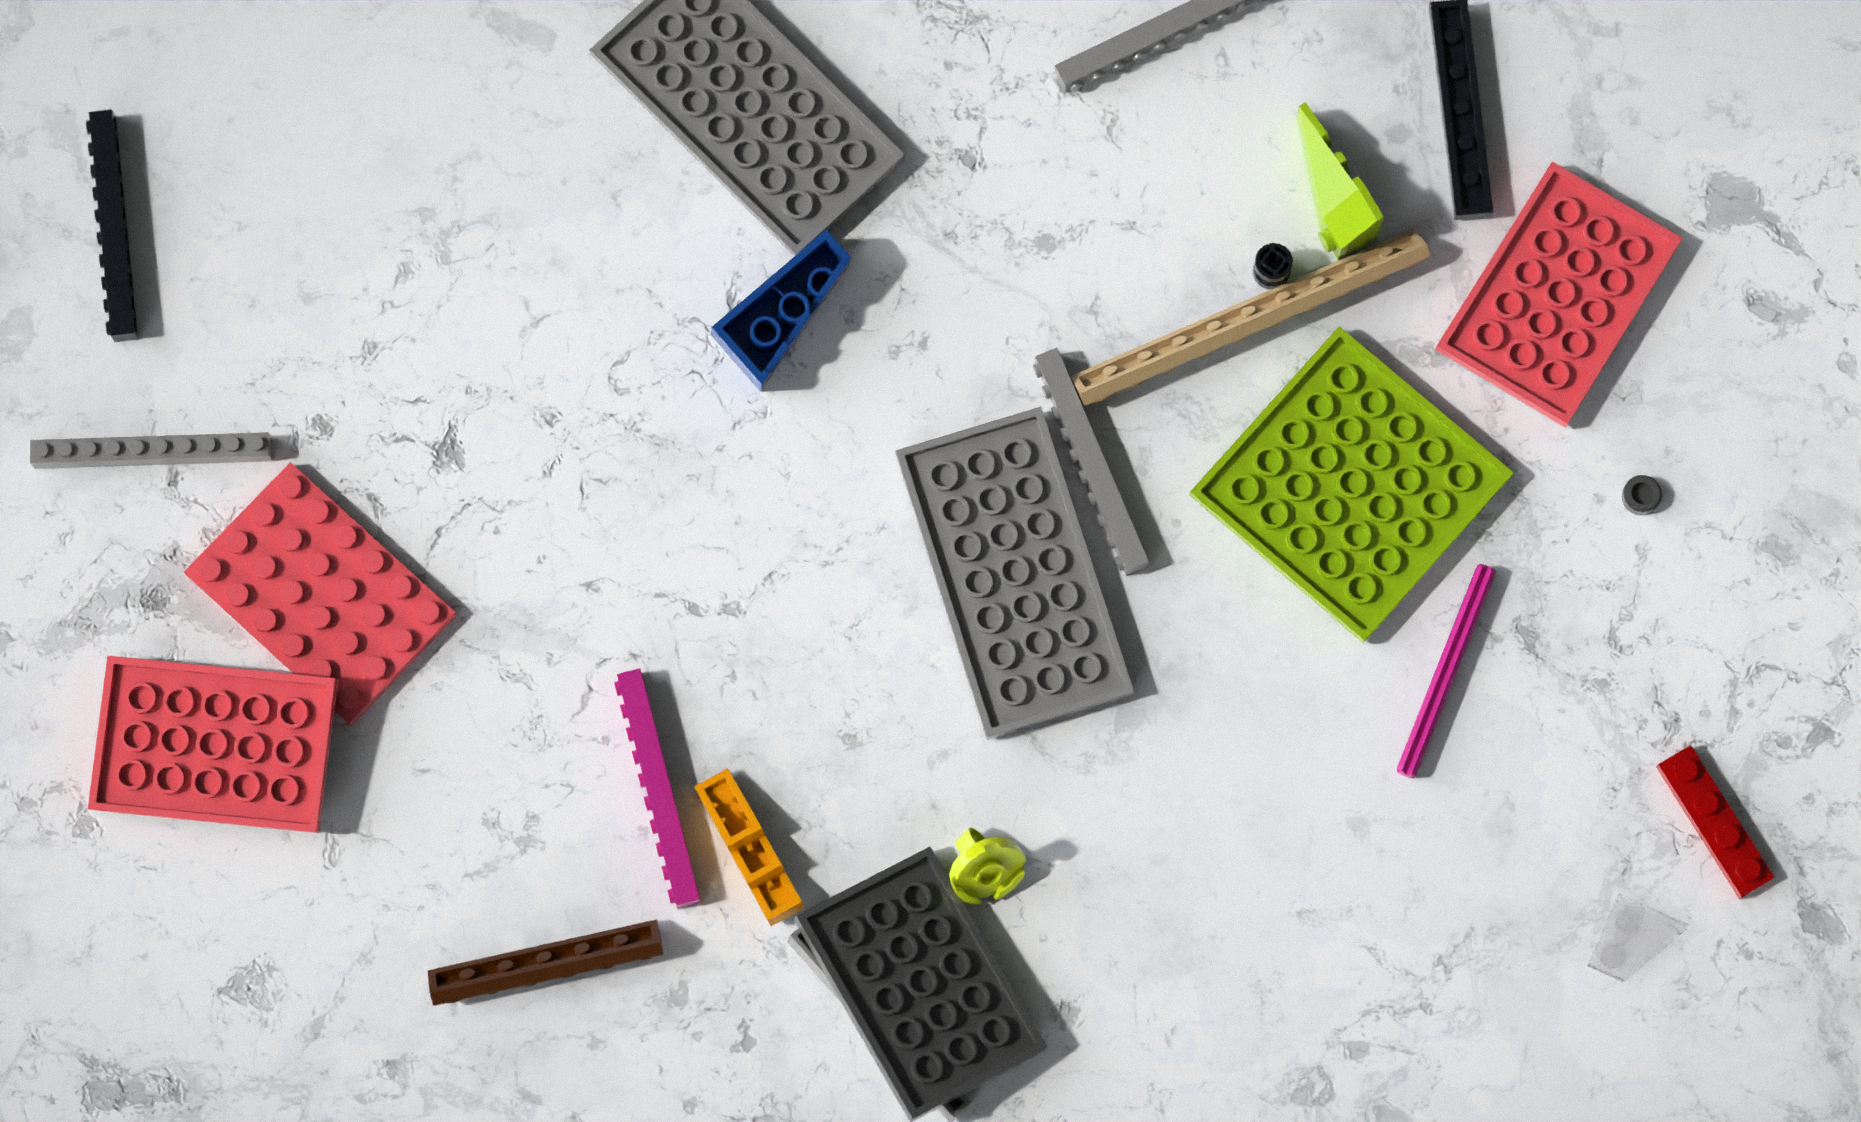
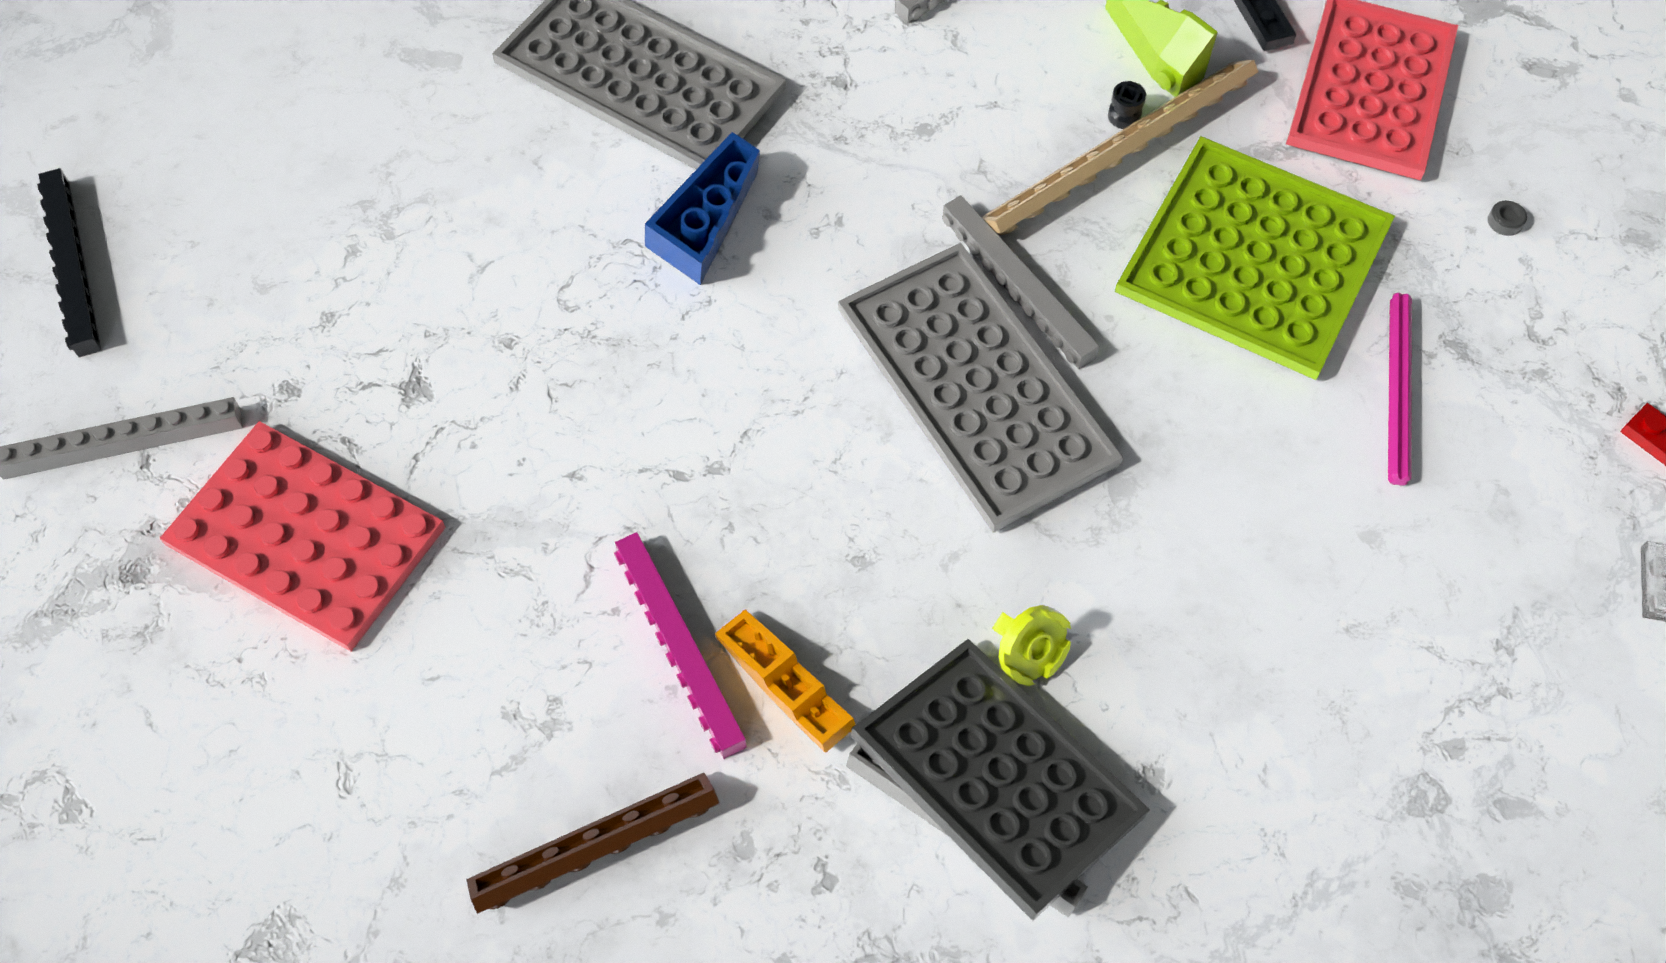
camera: 15 degrees left, 15 degrees down
coral plate [88,656,338,834] -> none

